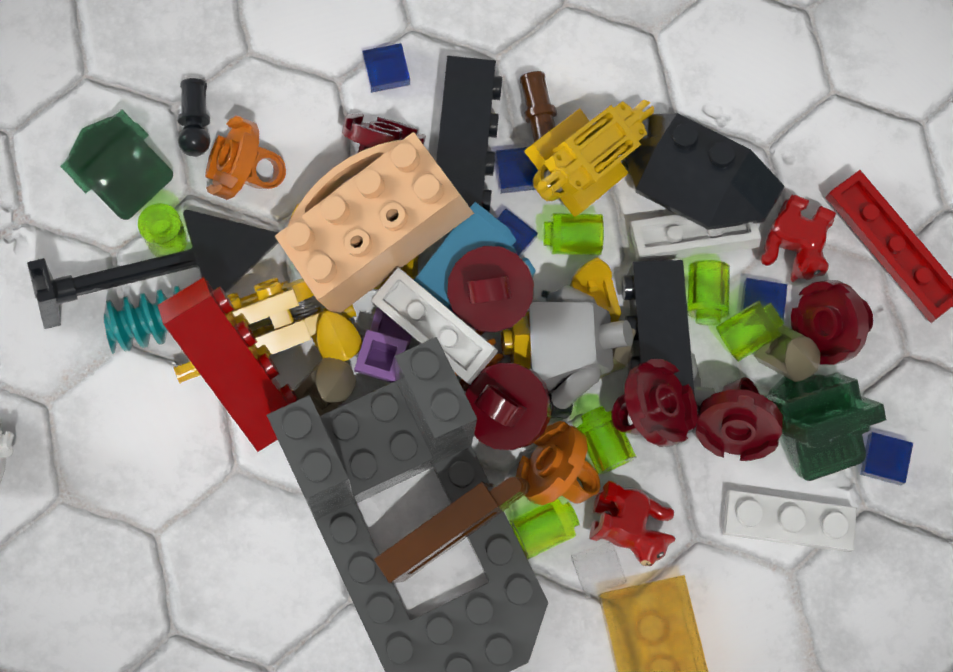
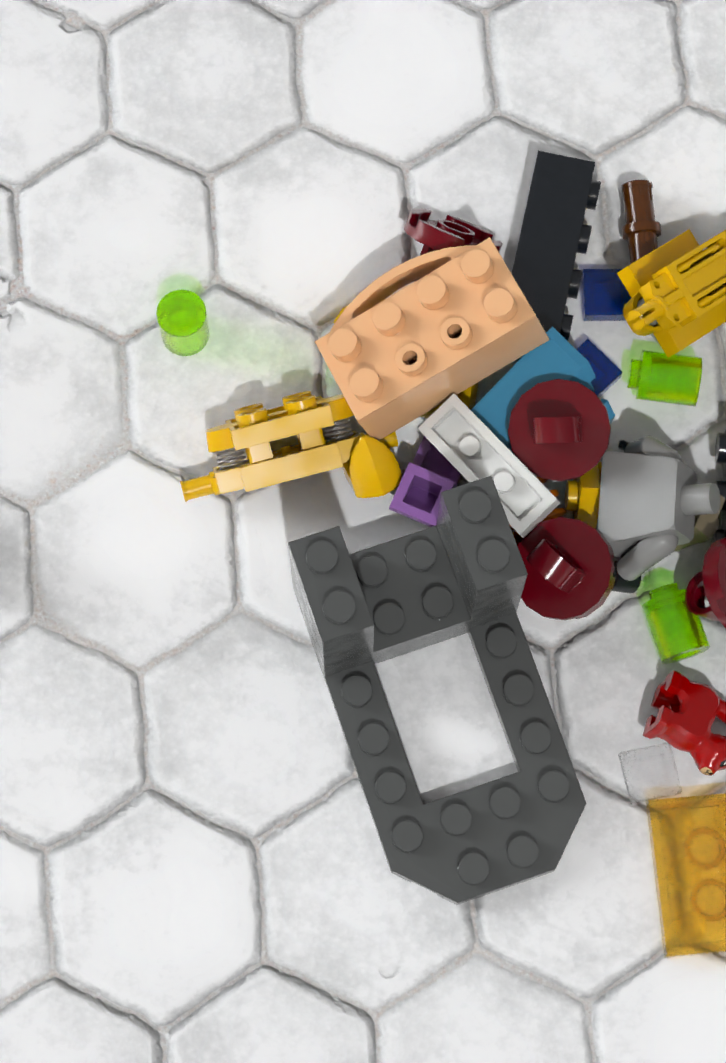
camera: 15 degrees right, 0 degrees up
black piece [27,210,279,329] -> none
clear green piece [60,109,173,220] -> none
teal piece [104,286,181,354] -> none
red brick [158,277,299,452] -> none
black pin [177,78,211,157] -> none
orange tile [205,115,286,200] -> none
dark tan plate [294,357,356,416] -> none
clear blue tile [362,43,410,93] -> none
reddish brown hinge [374,477,530,583] -> none
clear neon green brick [510,499,580,560] -> none
orange tile [515,421,601,505] -> none
yellow plate [570,257,621,322] -> none

